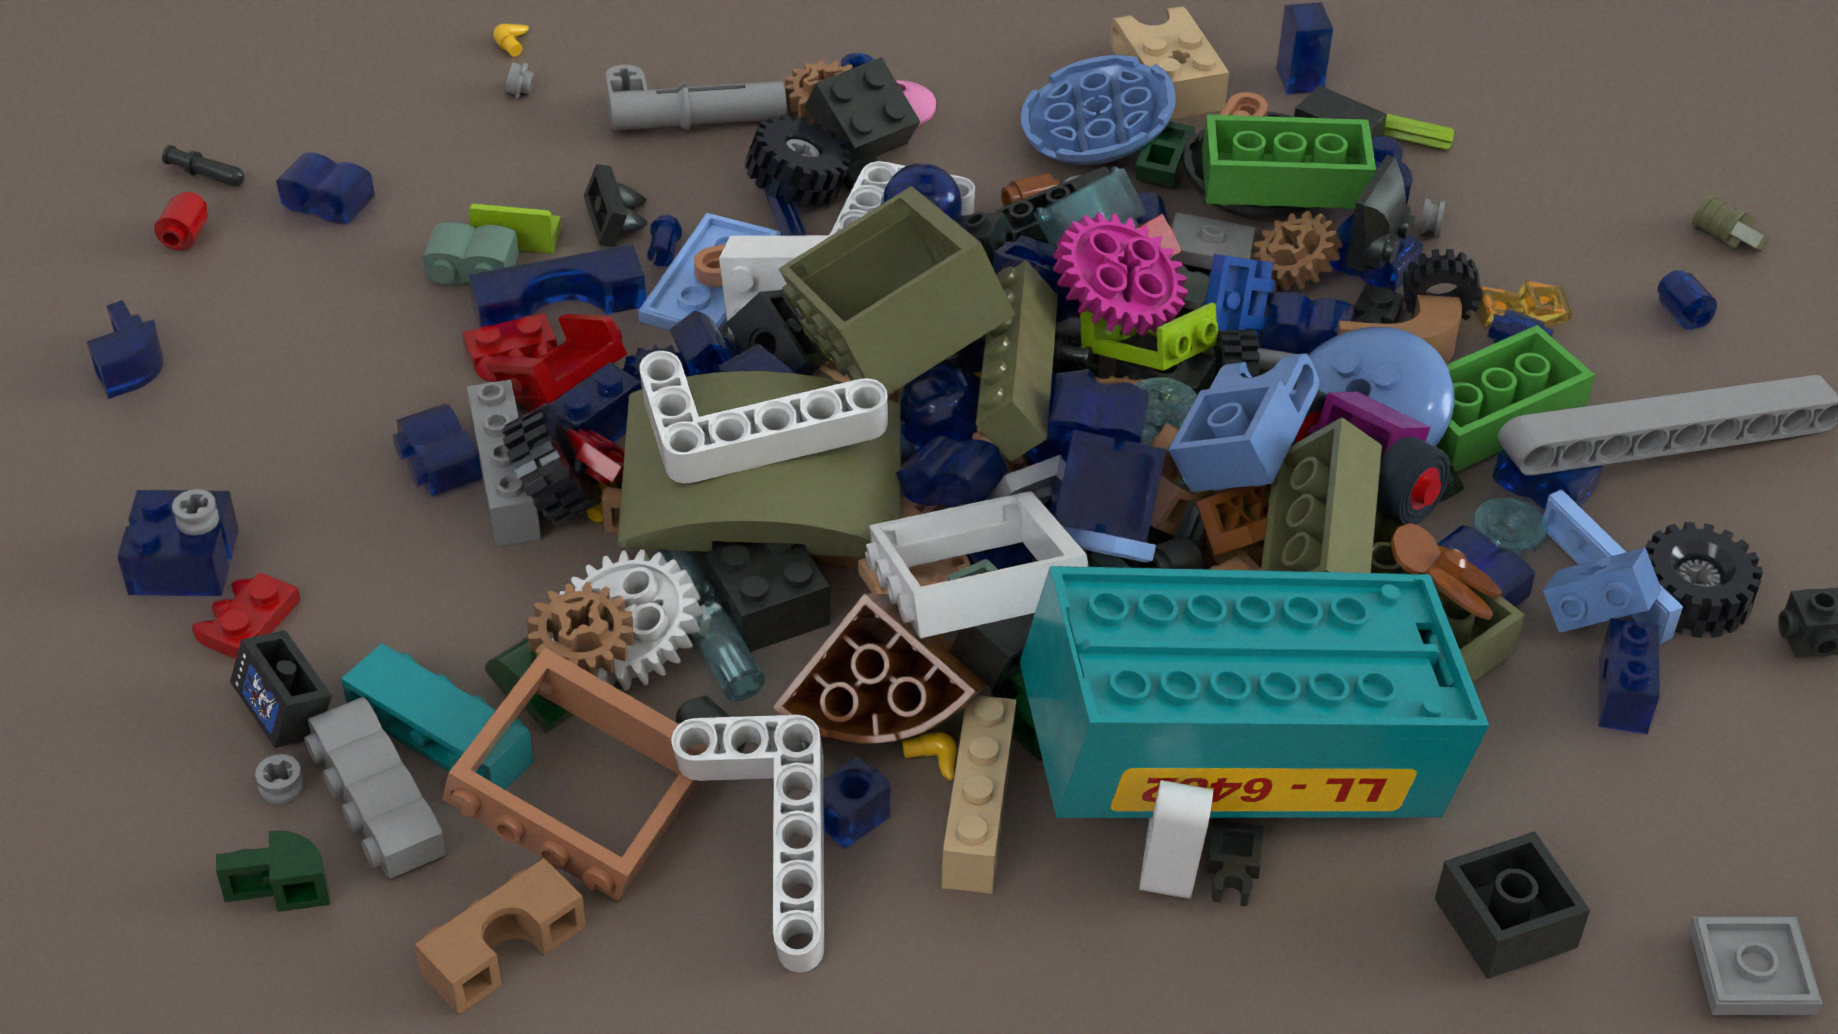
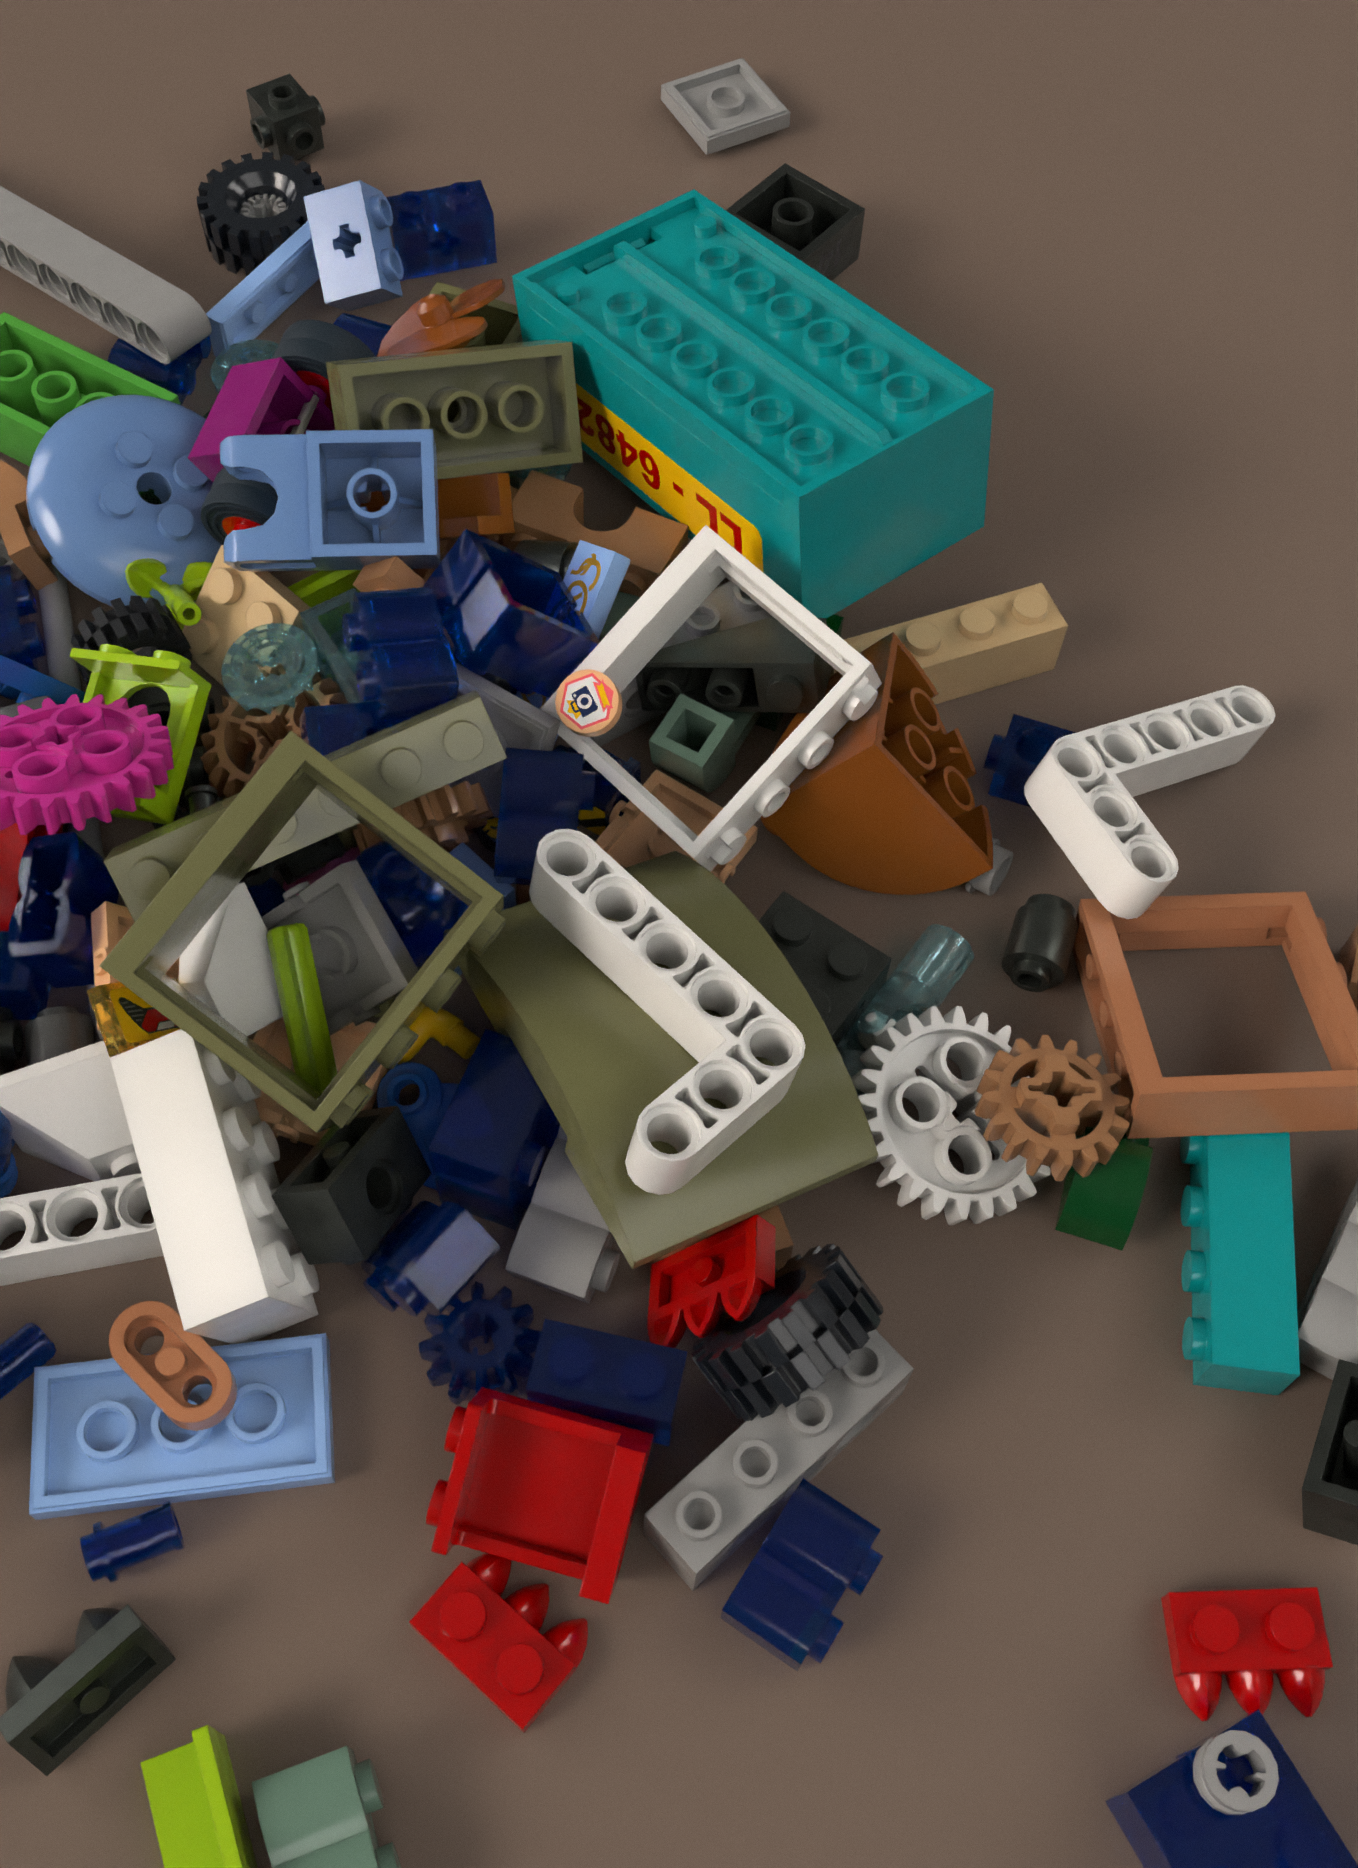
camera: 120 degrees left, 15 degrees up
clear blue arch [468,244,646,328] -> none
none -> tile [555,669,622,737]

